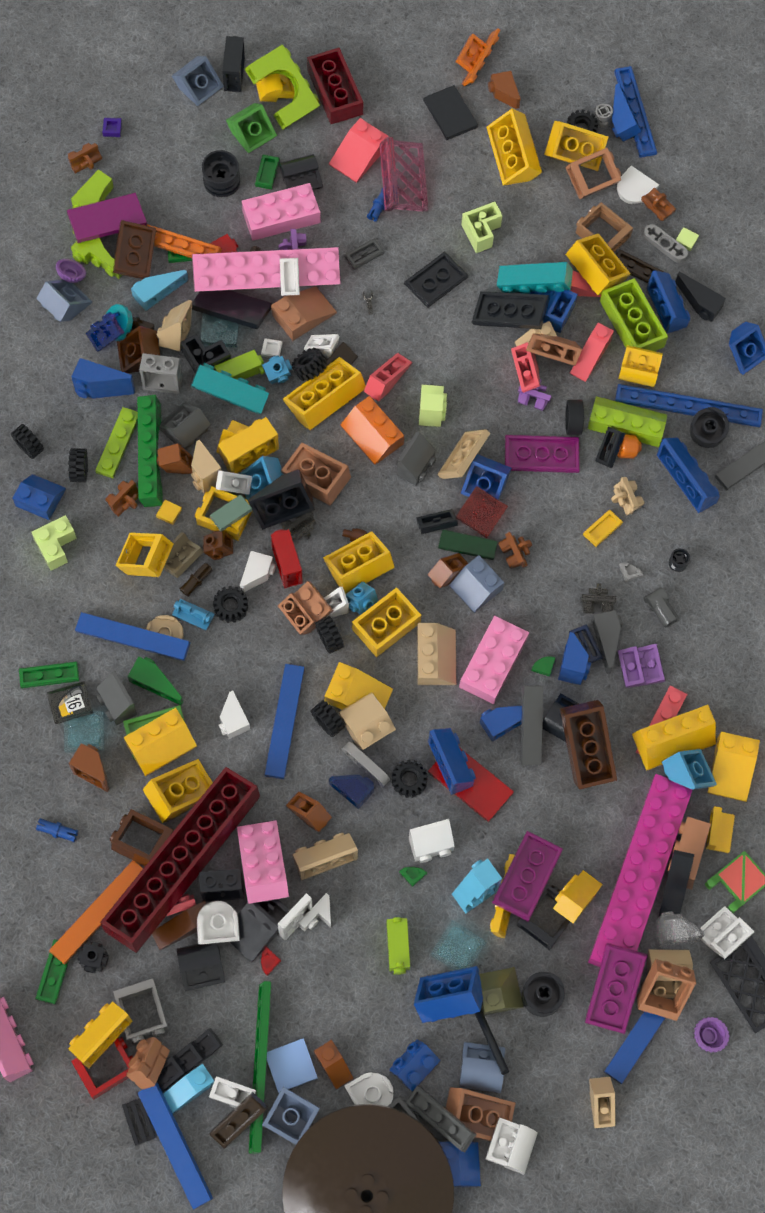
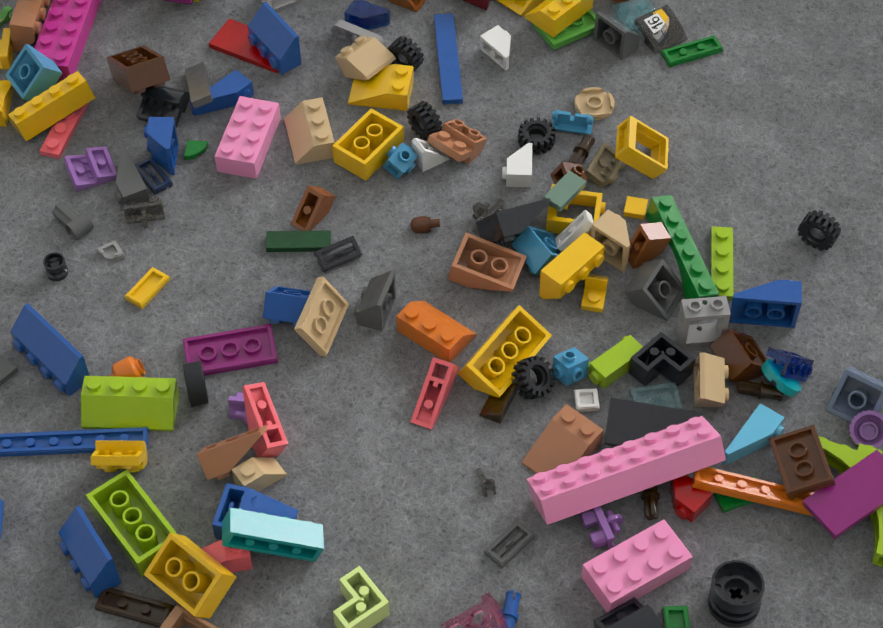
camera: 170 degrees right, 15 degrees down
blue slope [13,474,66,520] -> none
yellowish green brick [31,515,77,571] -> none
black tyre [68,448,88,482] -> none
blue tile [75,612,190,661] -> none
dark orange hips [105,480,138,517] -> none
green slope [128,656,183,706] -> none
teal brick [190,363,269,415] -> none
red window [271,529,303,589] -> none
white tile [279,258,300,296] -> none
white slope [304,334,340,360] -> none
yellow slope [323,531,395,595] -> none
black tyre [392,760,428,798] -> none
black tile [404,251,468,308] -> none
yellowish green brick [419,385,447,427] -> none
sand blue slope [449,555,504,613] -> none
clear red plate [456,486,508,538] -> none
black tile [472,291,550,329] -> none
dark orange hips [498,532,532,569] -> none
coral slope [570,323,614,382] -> none
black tile [595,426,626,468] -> none
tan hips [611,477,644,516] -> none
black slope [675,271,726,322] -> none
black brick [690,407,729,448] -> none

